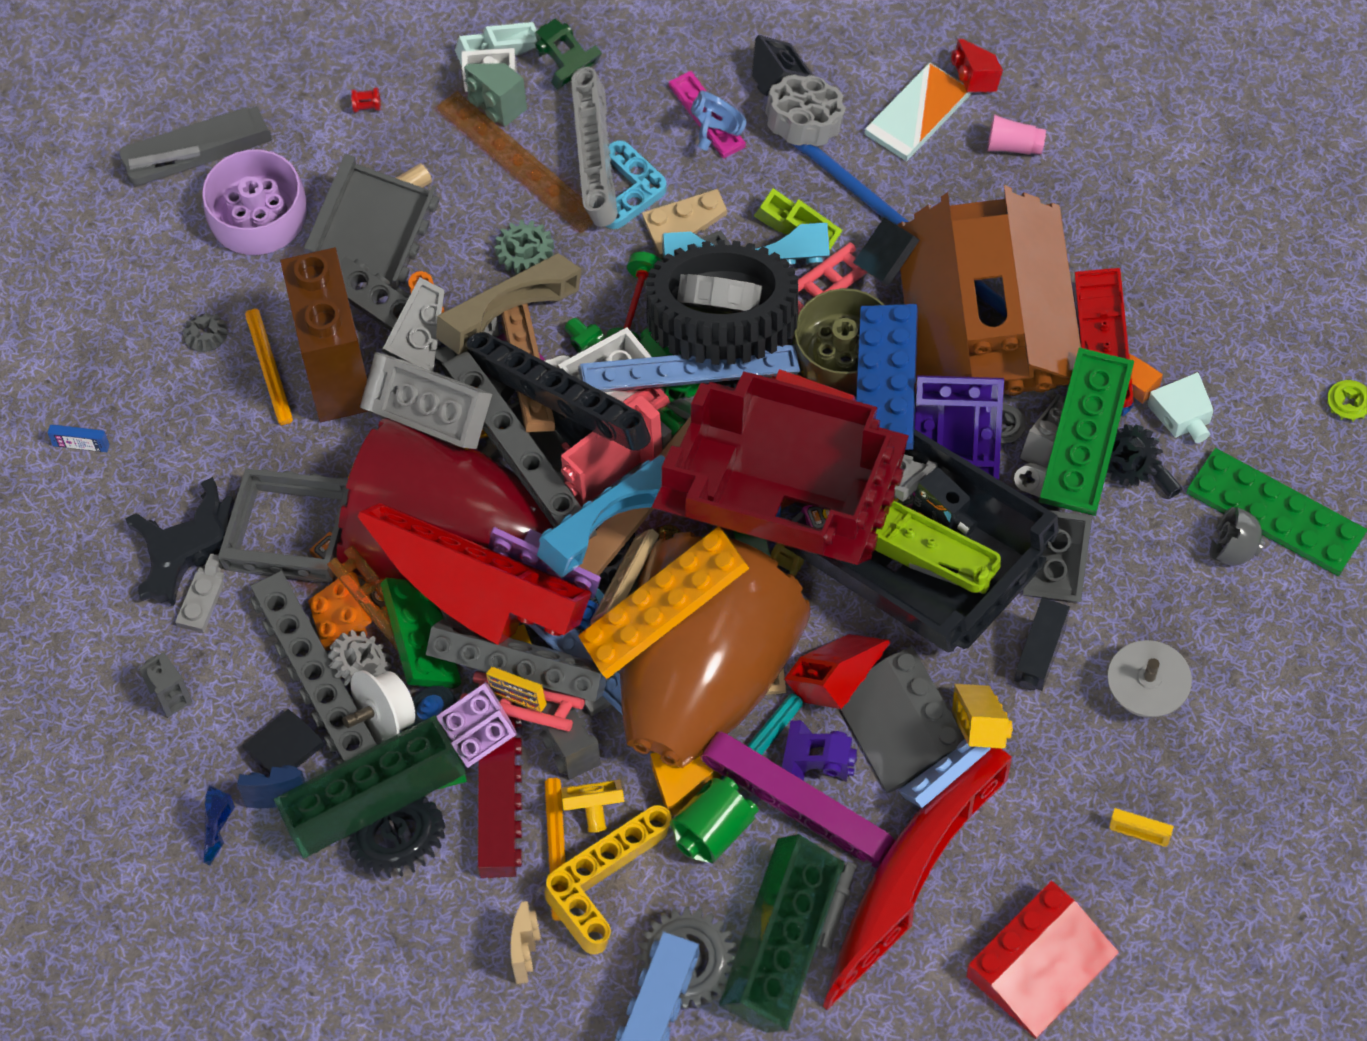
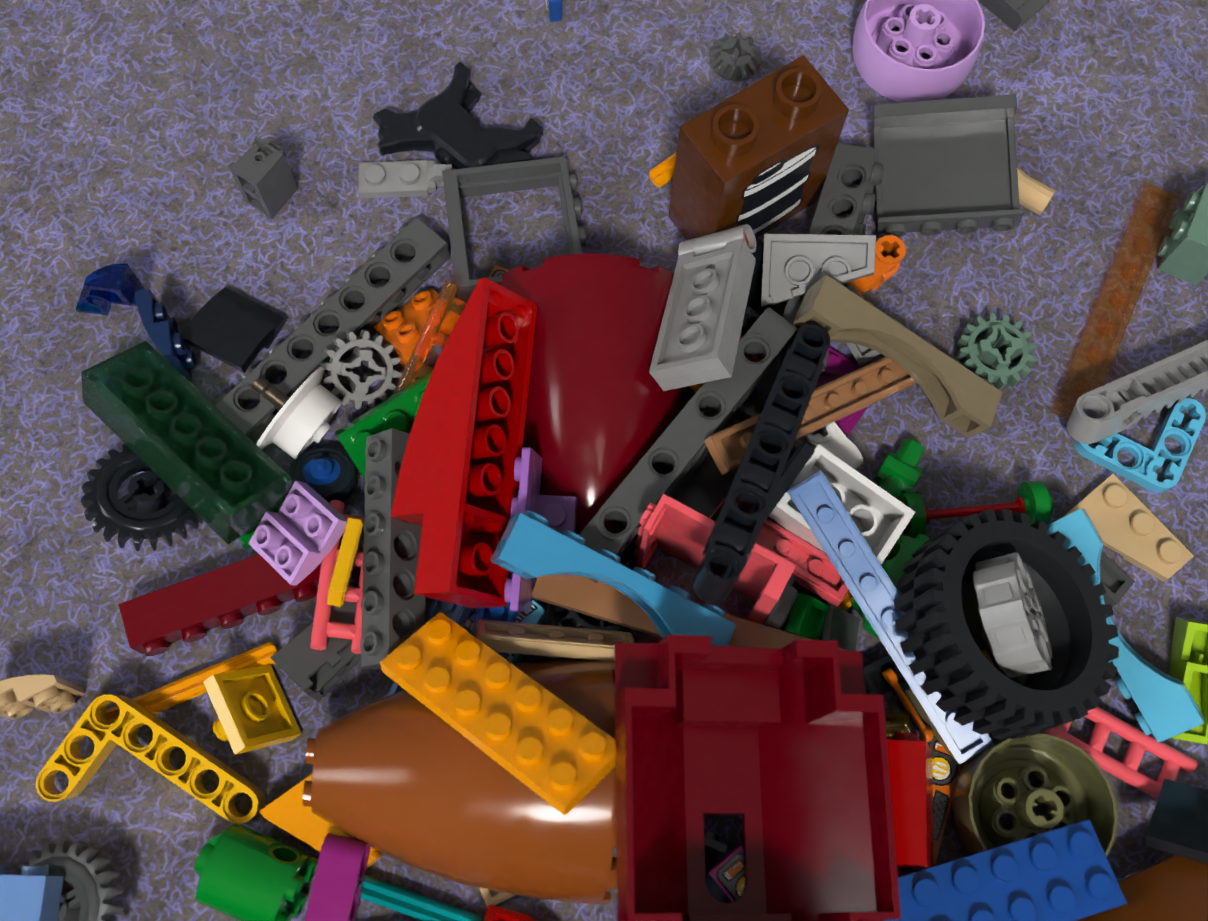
camera: 65 degrees right, 10 degrees up
red bush [351,87,381,113] -> none

